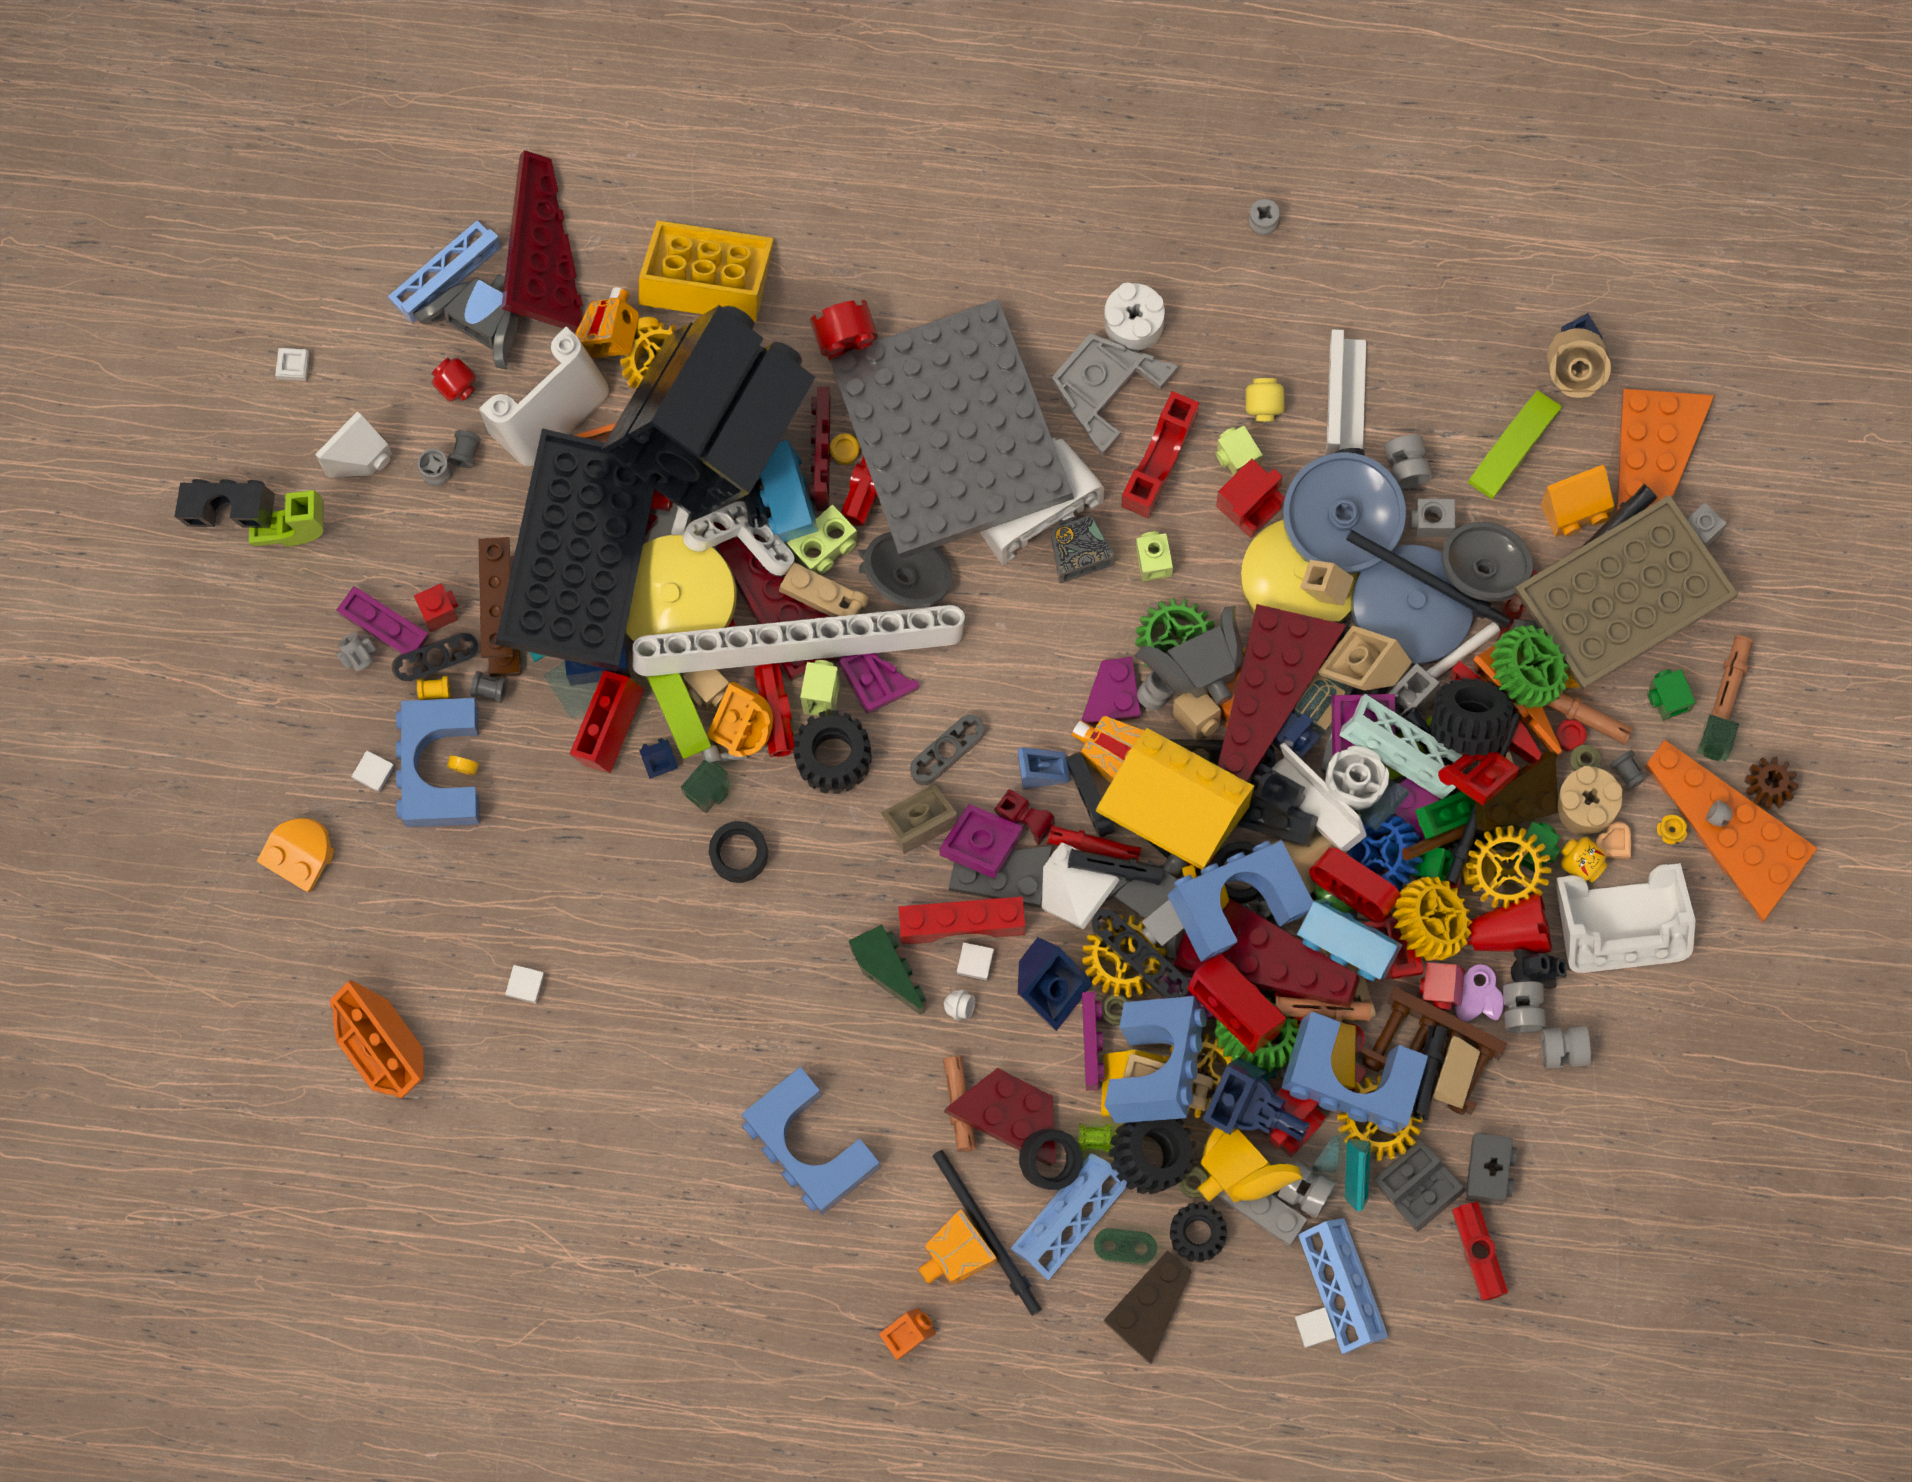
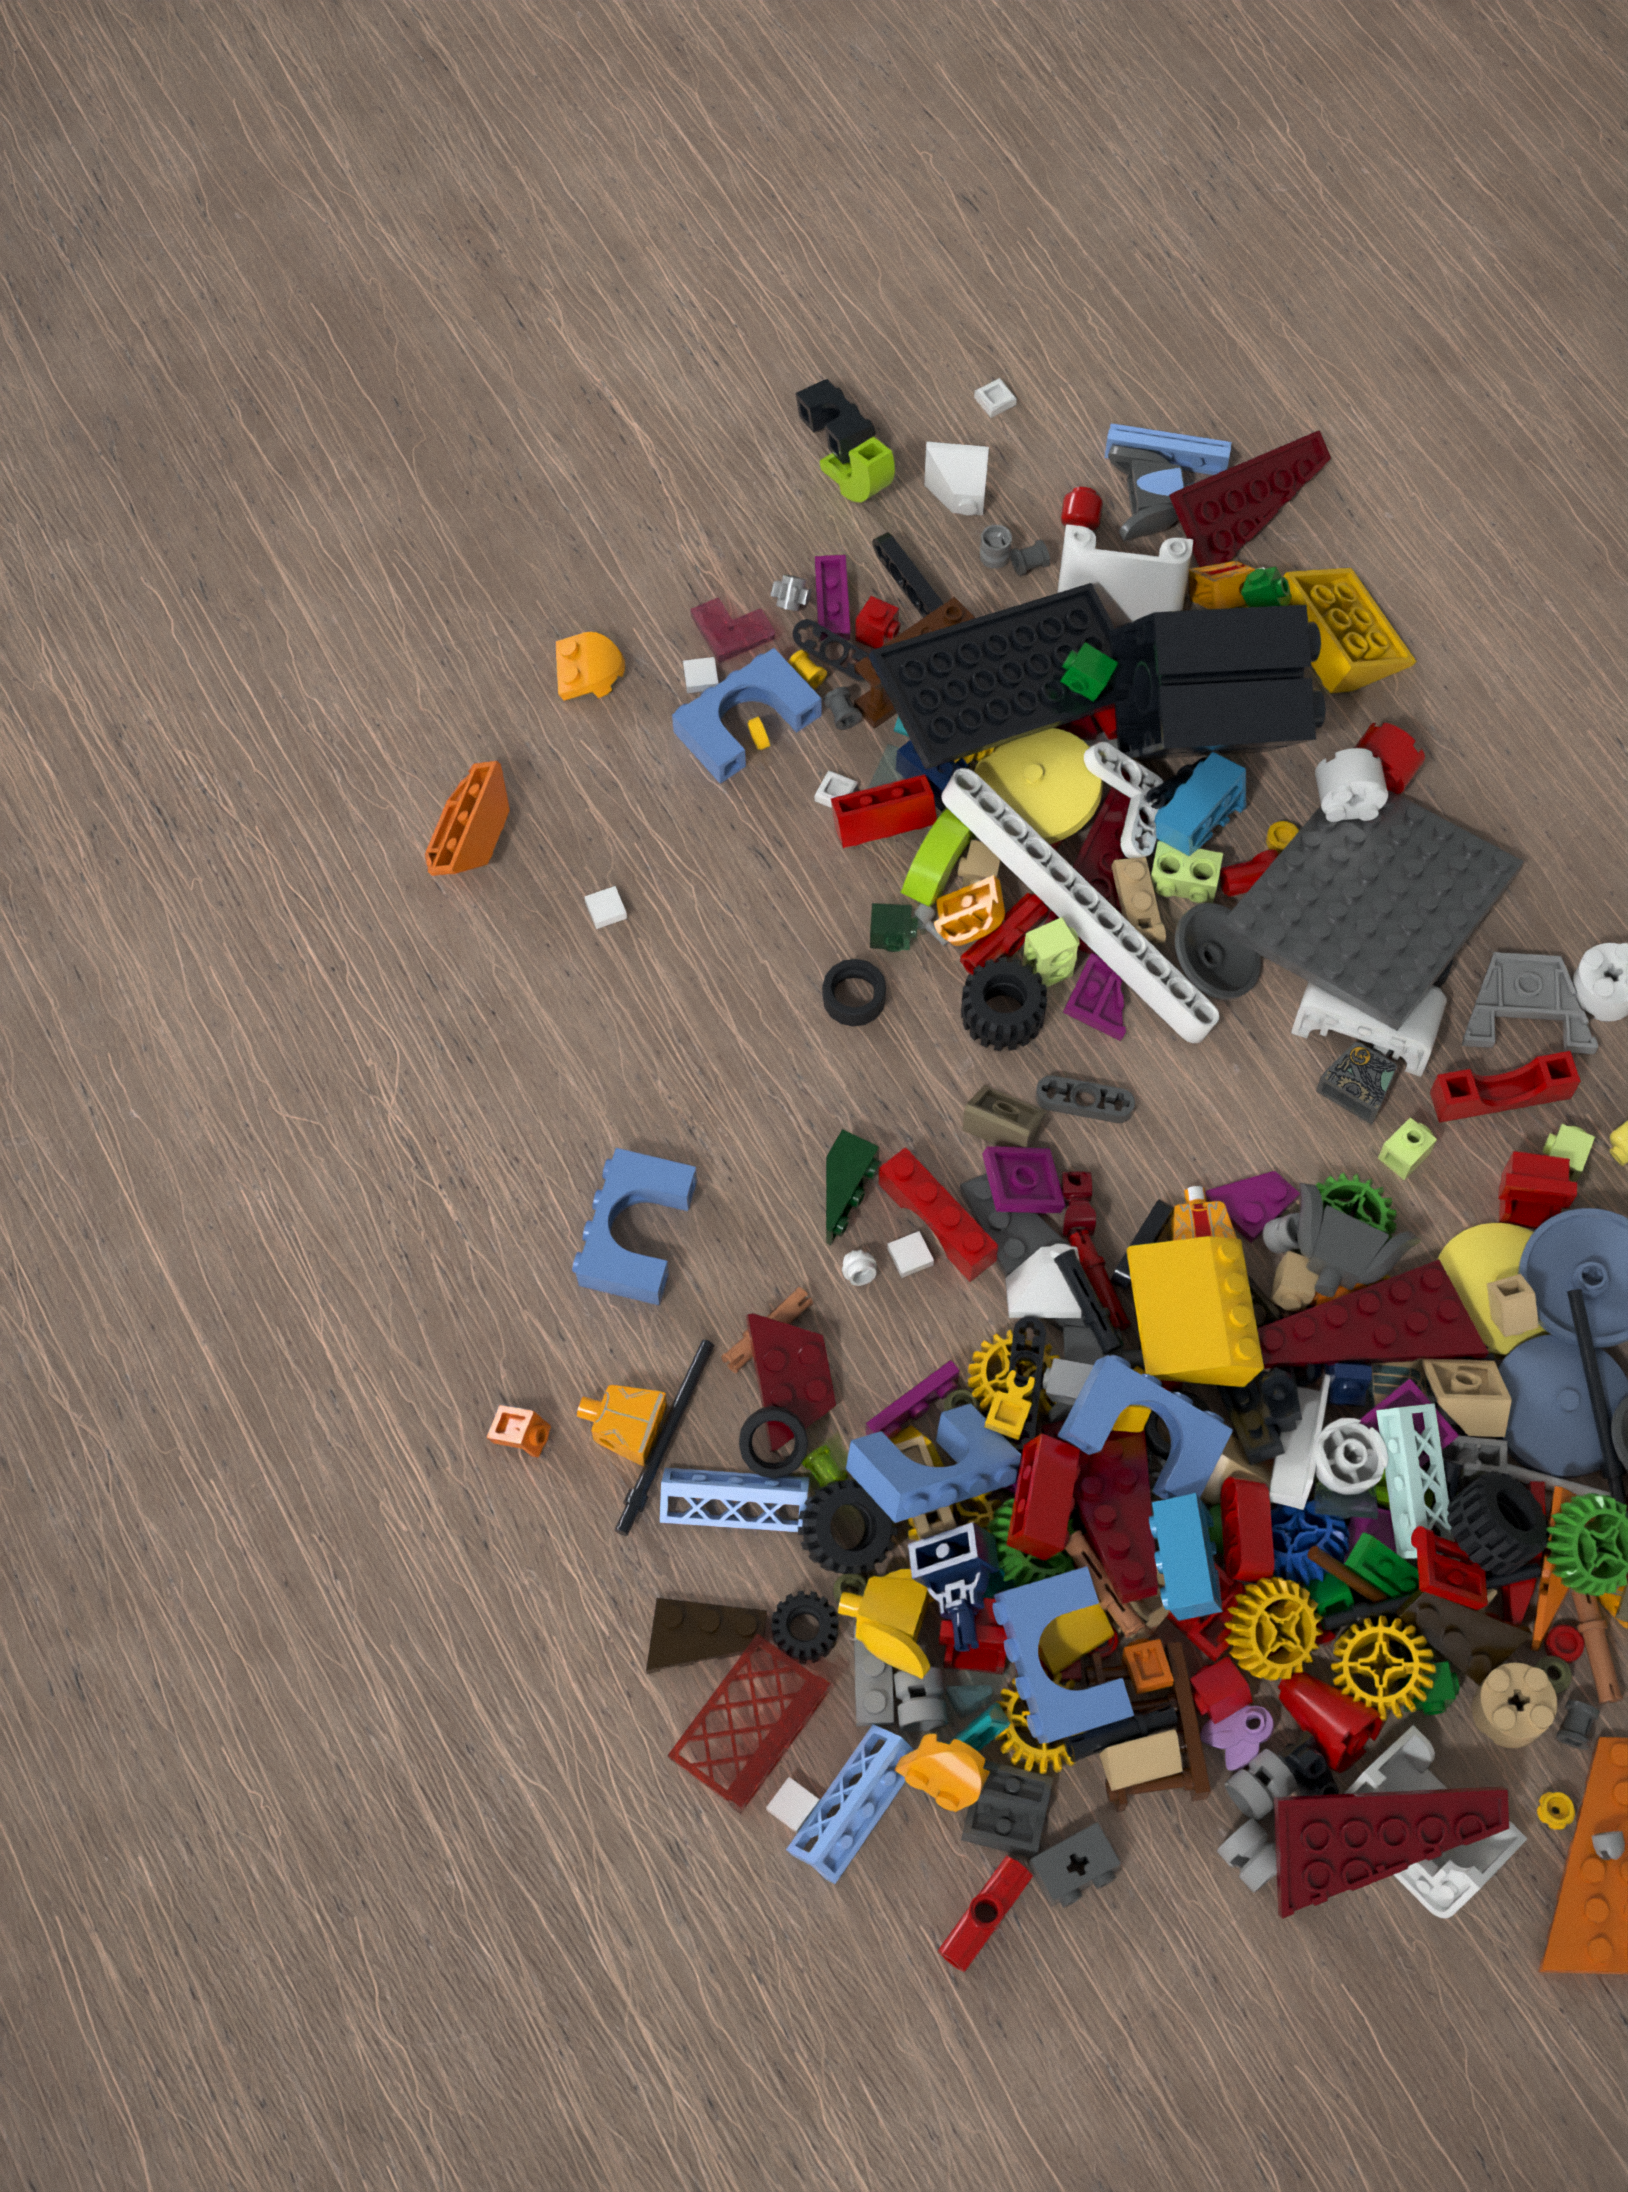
camera: 50 degrees right, 10 degrees down
dark blue tile [639,738,678,779] -> none
dark red wing [810,387,831,511] -> none
medium blue slope [1018,747,1070,790] -> none
dark blue slope [1018,937,1093,1031] -> none
clear green plate [1094,1228,1157,1265] -> none
yellow head [1560,837,1608,883] -> none
light nougat tile [1595,822,1631,859] -> none
none -> clear red fence [667,1634,831,1814]
none -> clear pink plate [690,597,775,663]
none -> white tile [815,770,858,808]
none -> black beam [872,532,944,618]
none -> light orange slope [895,1734,990,1812]
none -> yellow plate [984,1370,1035,1440]
none -> green brick [1060,642,1118,702]
none -> orange bracket [1121,1638,1174,1695]
none -> green brick [1241,566,1292,608]
none -> dark red wing [1274,1786,1509,1919]
none -> white brick [1315,748,1388,822]

